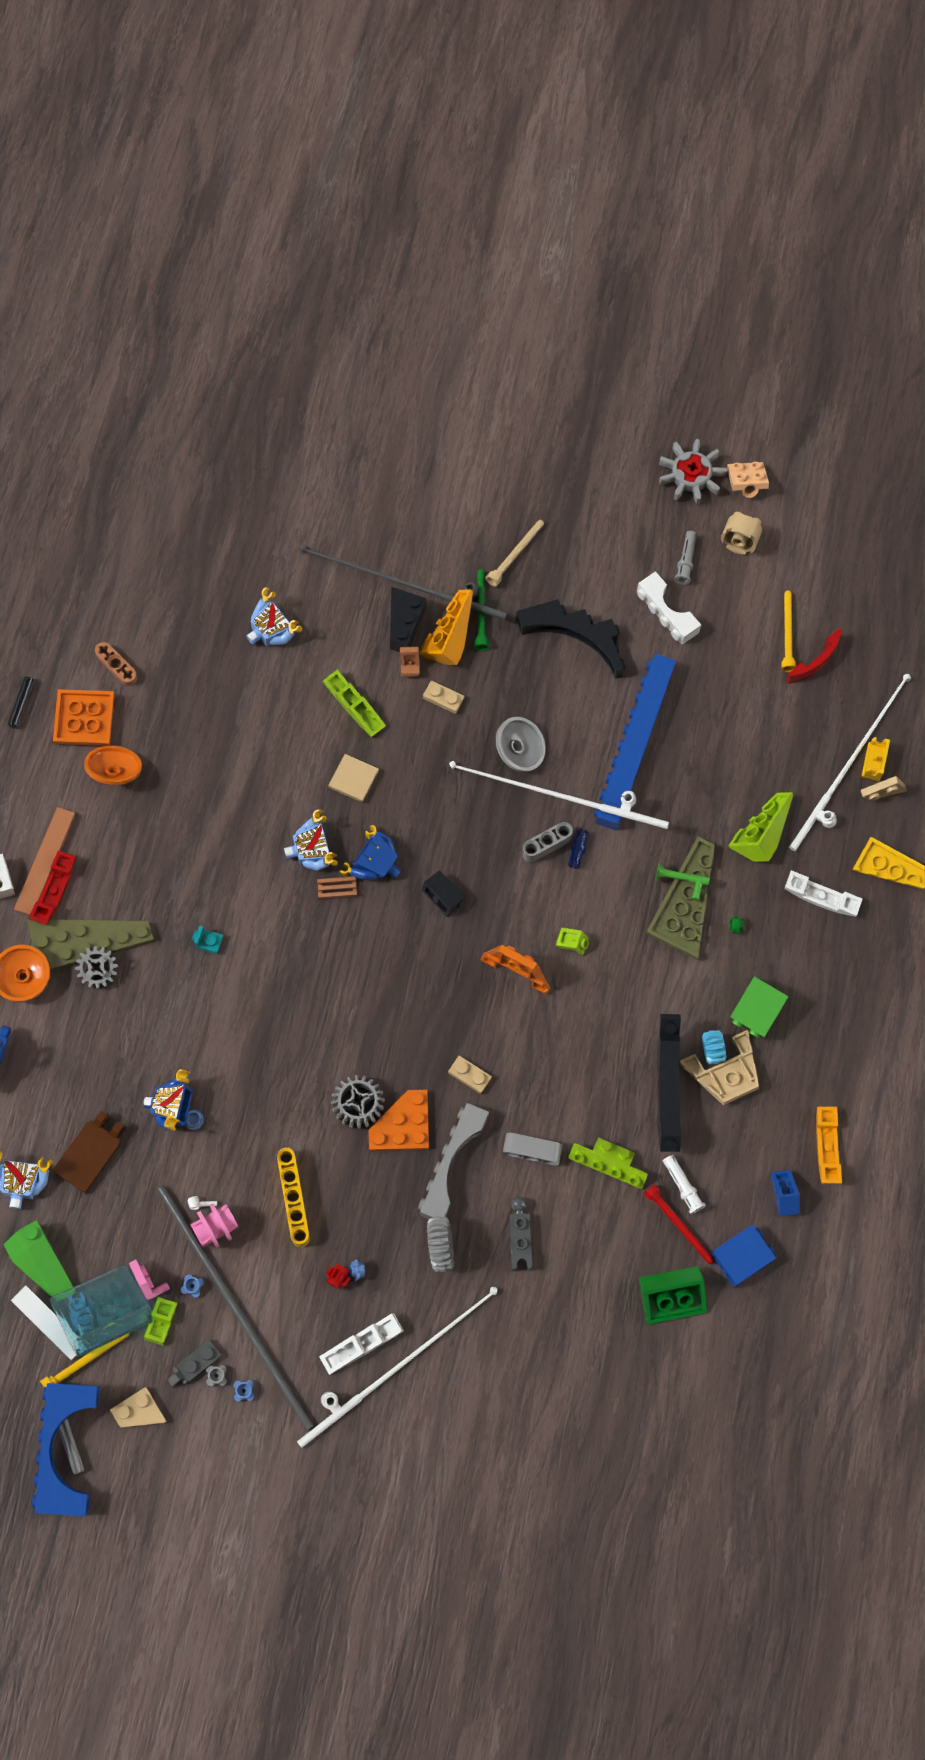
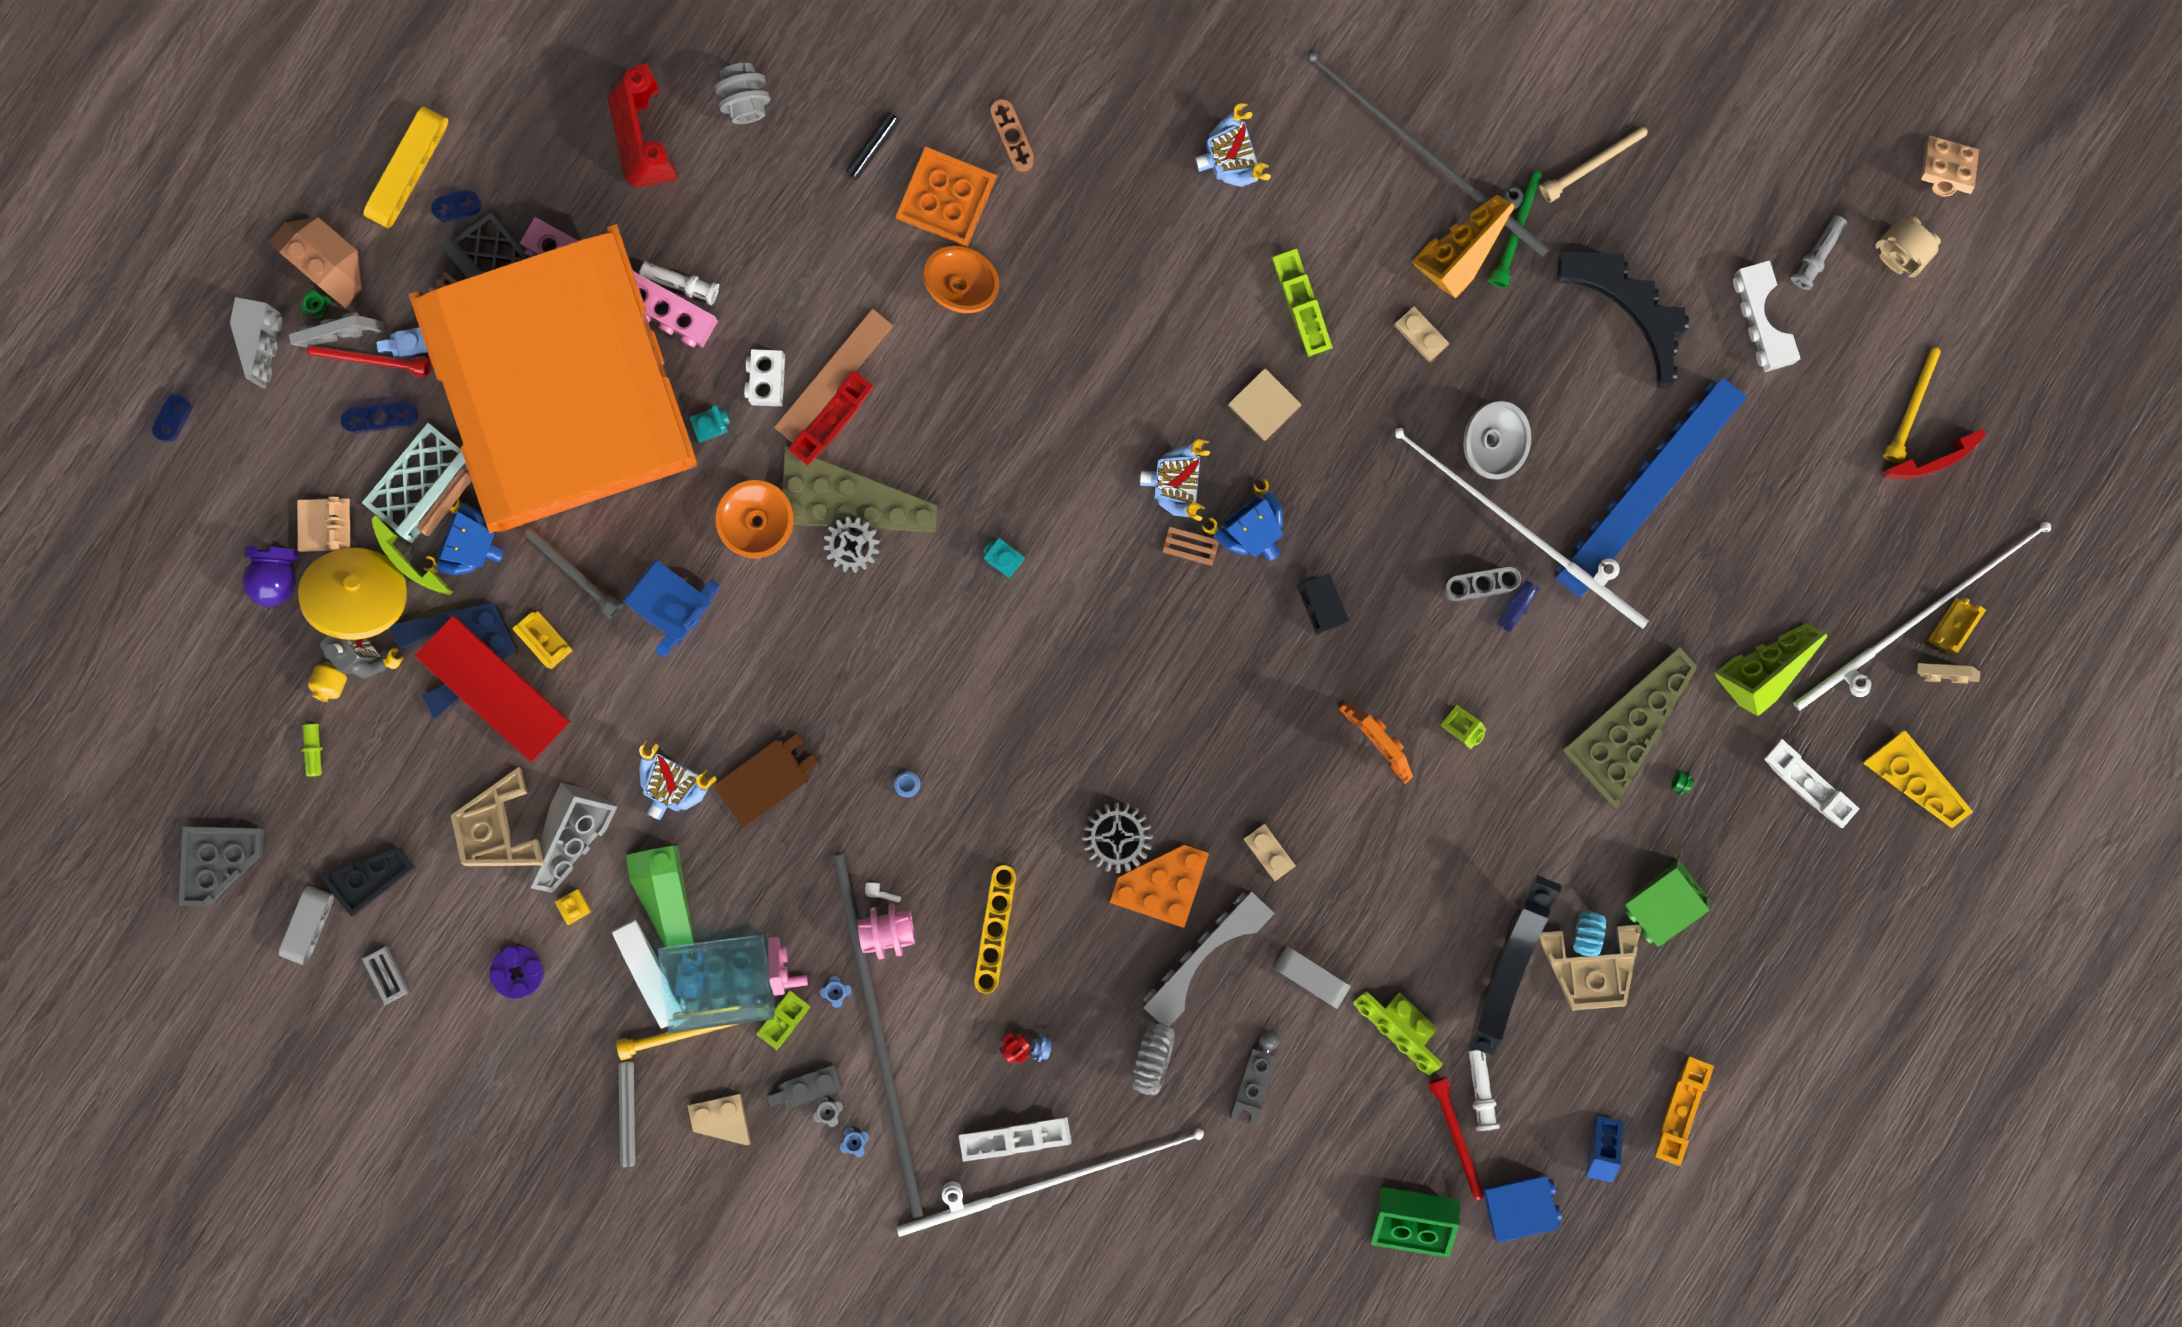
camera: 25 degrees right, 15 degrees up
blue arch [32,1383,100,1516] -> none
torso [144,1069,193,1131] -> none
black wedge [390,587,426,652] -> none
nougat bracket [400,647,420,676] -> none
bright green piece [655,862,710,901] -> none
light grey gear [659,439,727,504] -> none

